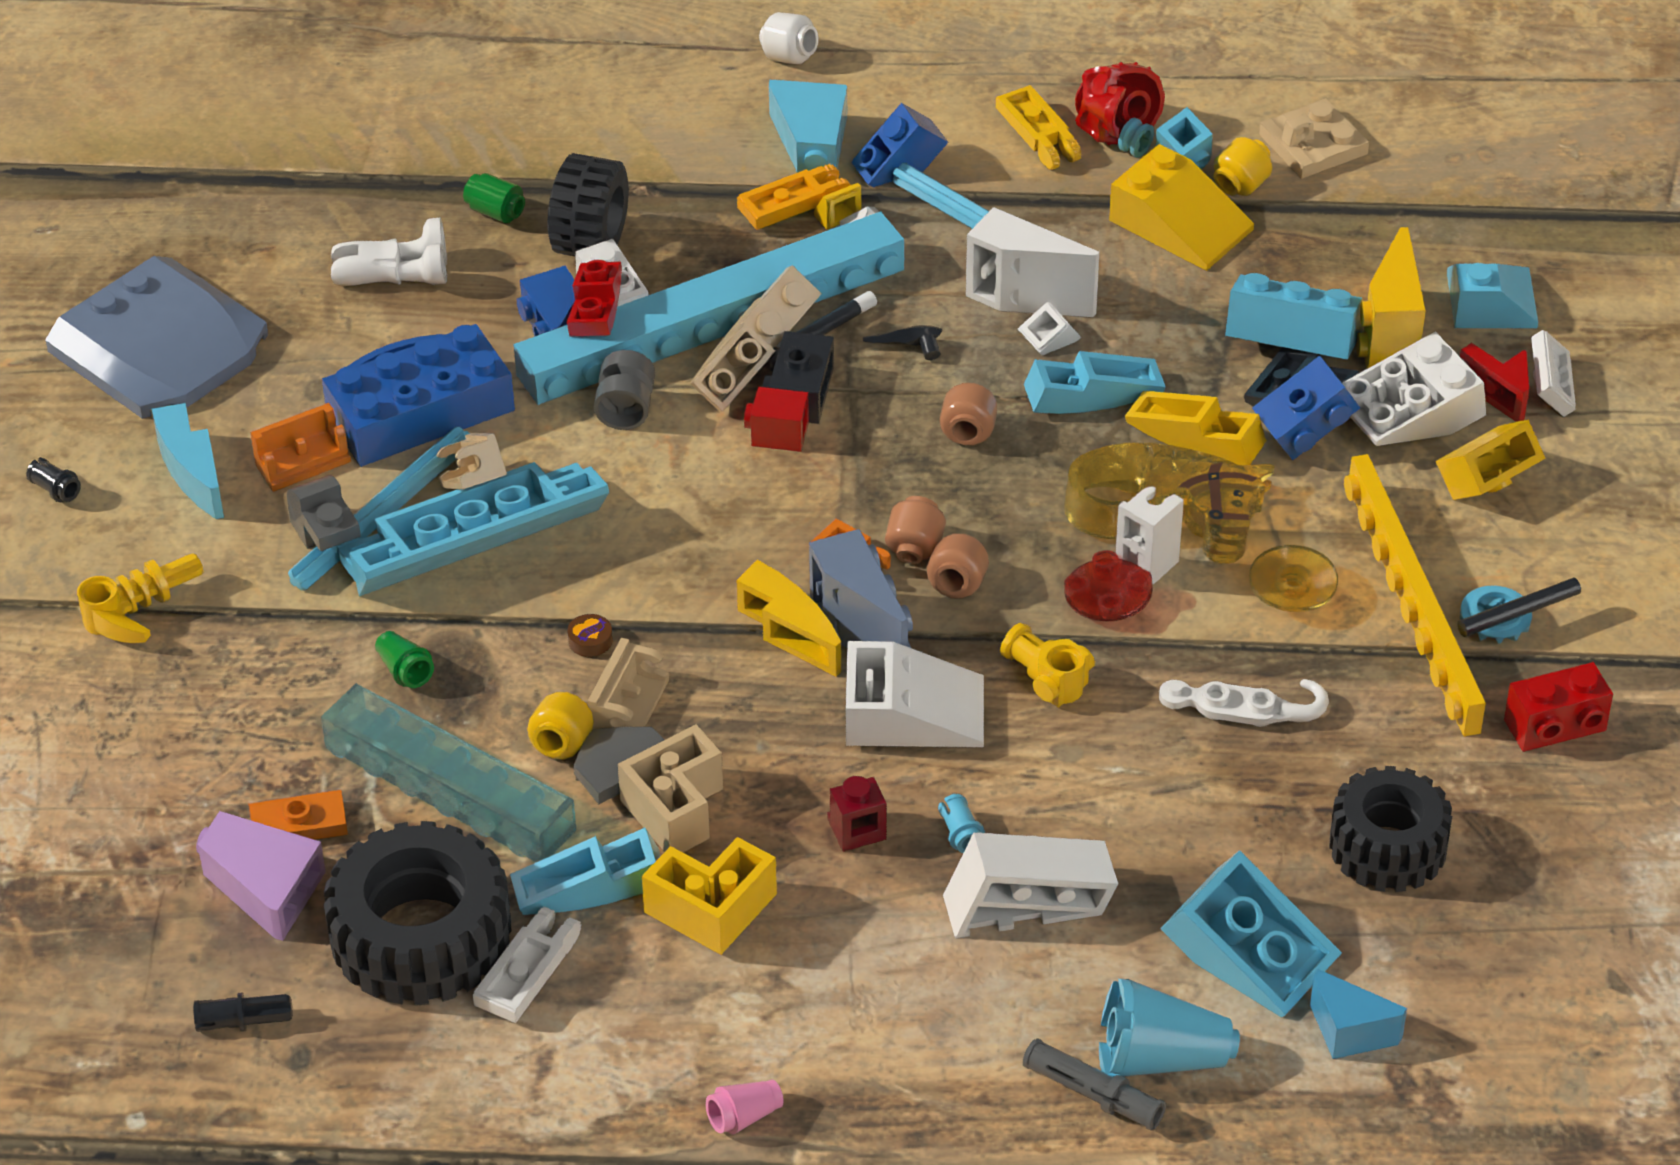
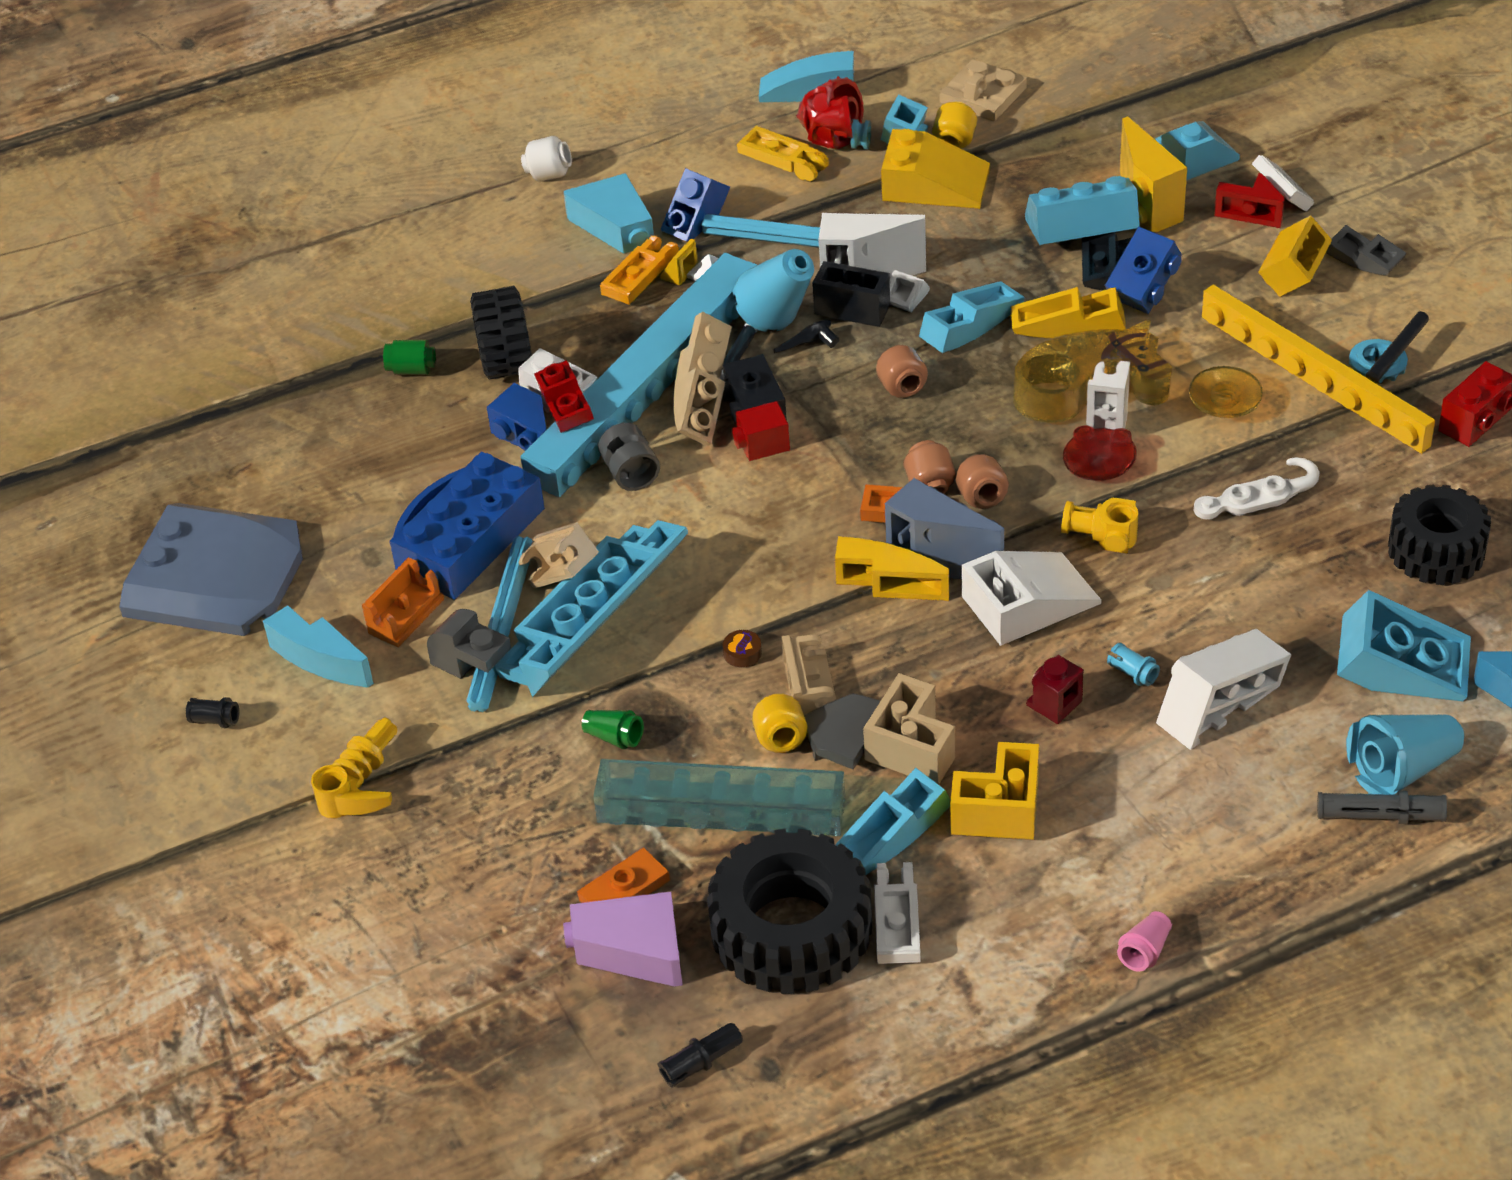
camera: 25 degrees left, 0 degrees up
white piece [331,218,447,286] -> none
white slope [1342,331,1486,446] -> none
none -> medium azure cone [733,249,814,332]
none -> medium azure slope [759,51,854,102]
none -> black brick [812,261,891,327]
none -> dark grey slope [1326,225,1406,275]

